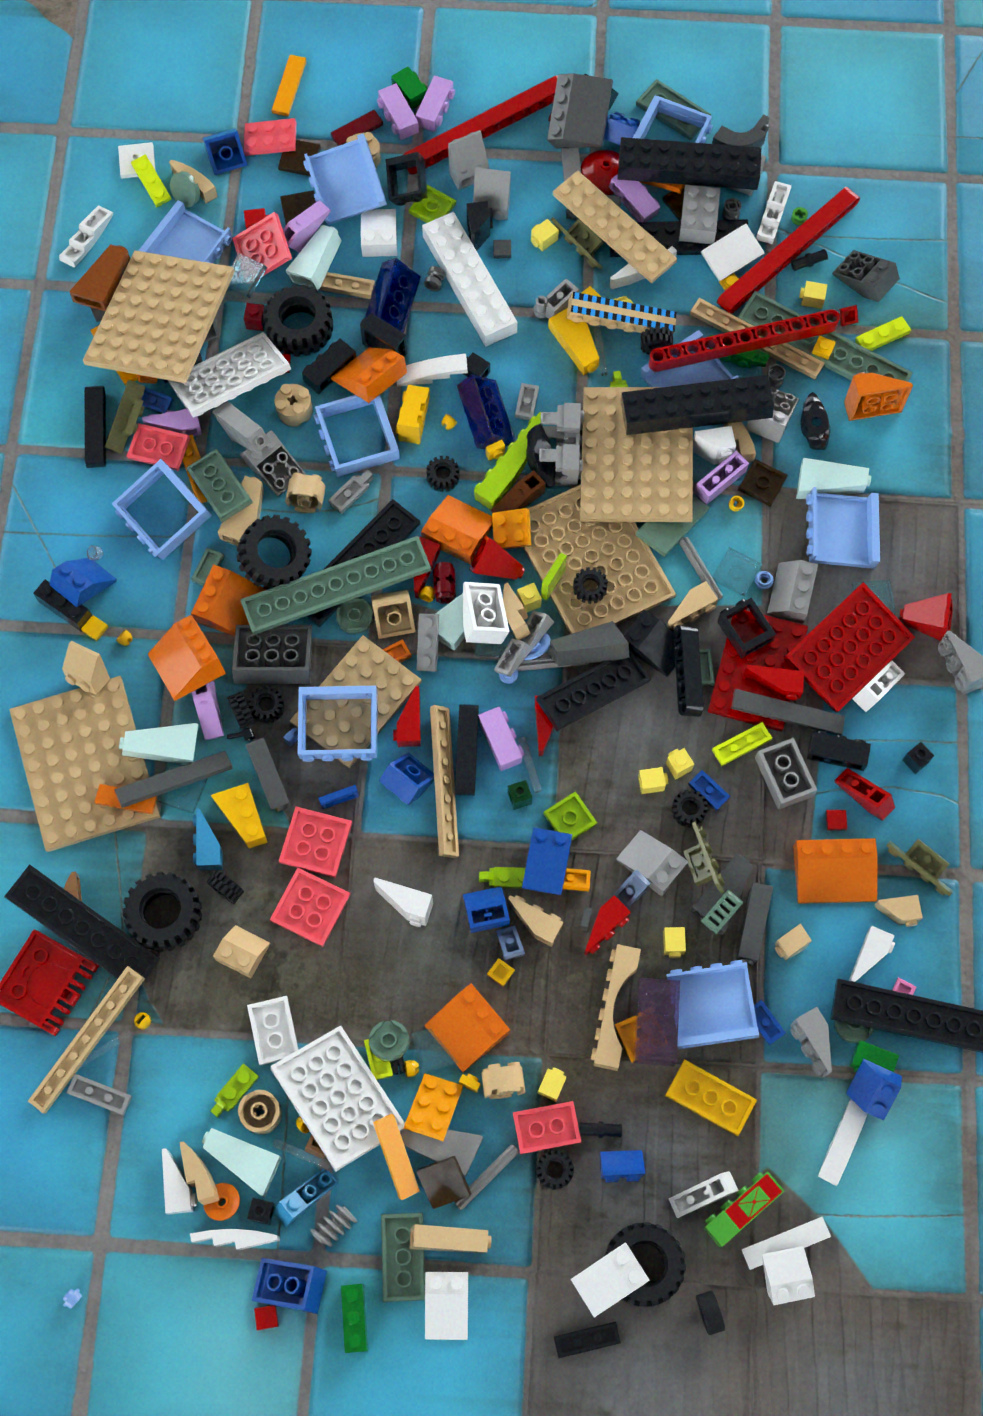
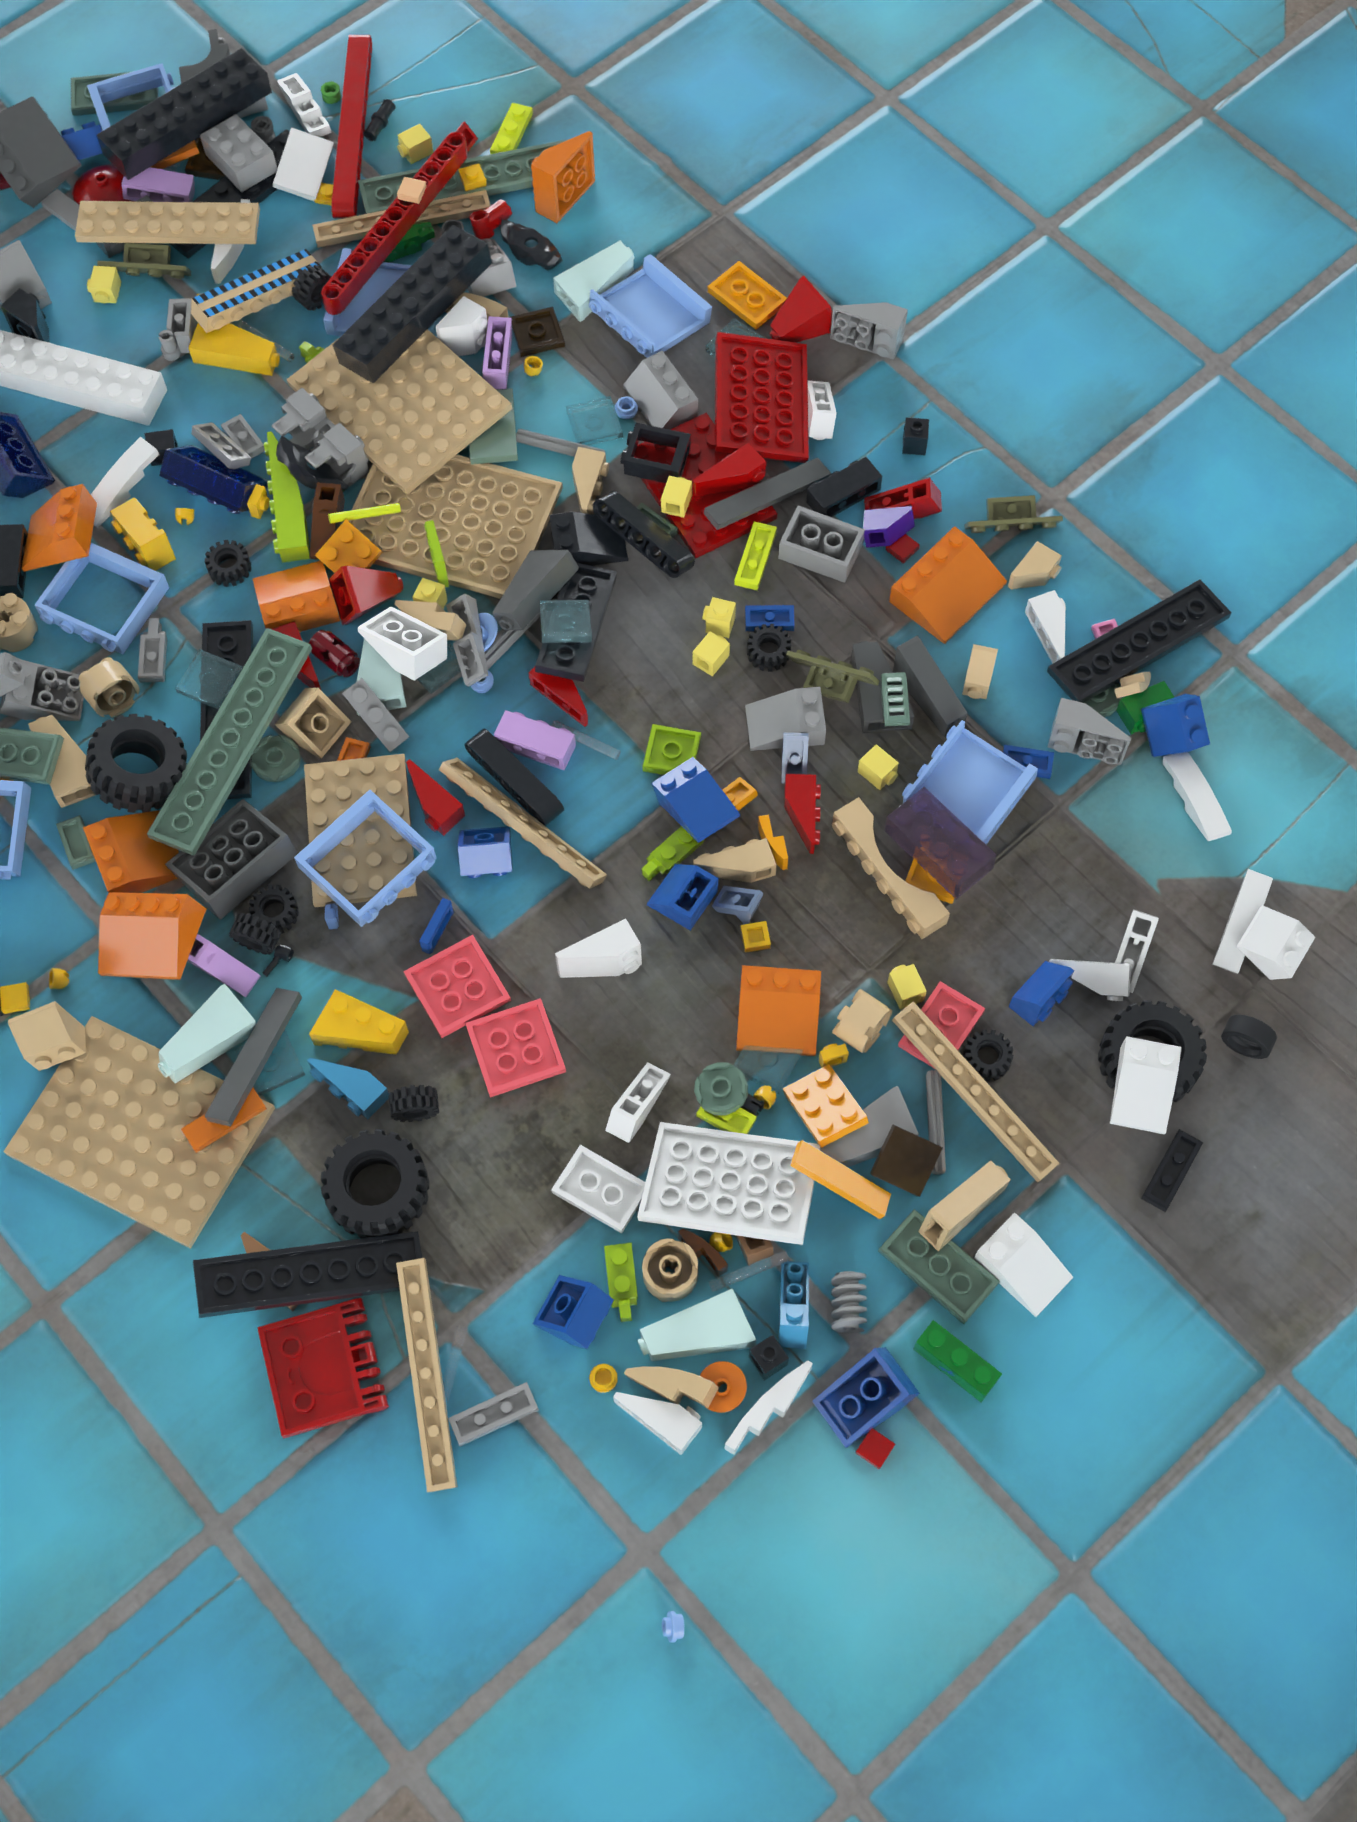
camera: 45 degrees left, 5 degrees down
yellow hinge [134,1012,151,1029] -> none
tan slope [213,925,271,978] -> none
dark grey slope [245,737,290,812] -> none
black window [360,313,407,357] -> none
yellow hinge [419,586,434,602] -> none
dark grey wheel [424,266,446,291] -> none
dark grey tile [493,240,511,258] -> none
dark green brick [507,780,532,810] -> none
black tyre [573,567,608,604] -> none
dark grey tile [580,907,593,932] -> none
black pin [580,1121,622,1138] -> none
yellow tile [665,1059,757,1137] -> none
bright green brick [704,1171,784,1248] -> none
dark grey slope [832,250,900,302] -> none
none -> clear light blue tile [175,649,243,709]
none -> light grey plate [191,422,251,469]
none -> neon yellow bar [328,503,401,524]
none -> light nougat tile [397,177,426,204]
none -> red piece [469,199,512,240]
none -> blue slope [532,1275,614,1349]
none -> clear light blue tile [539,600,592,643]
none -> yellow plate [589,1364,618,1393]
none -> white slope [605,1062,671,1143]
none -> light yellow brick [661,476,692,518]
none -> reddish brown slope [678,1228,728,1277]
none -> light orange plate [707,261,787,330]
none -> light orange slope [758,814,788,870]
none -> dark purple slope [863,506,915,548]
none -> tan plate [892,1001,1060,1182]
none -> white slope [1049,959,1131,1001]
none -> tan slope [1115,672,1151,698]

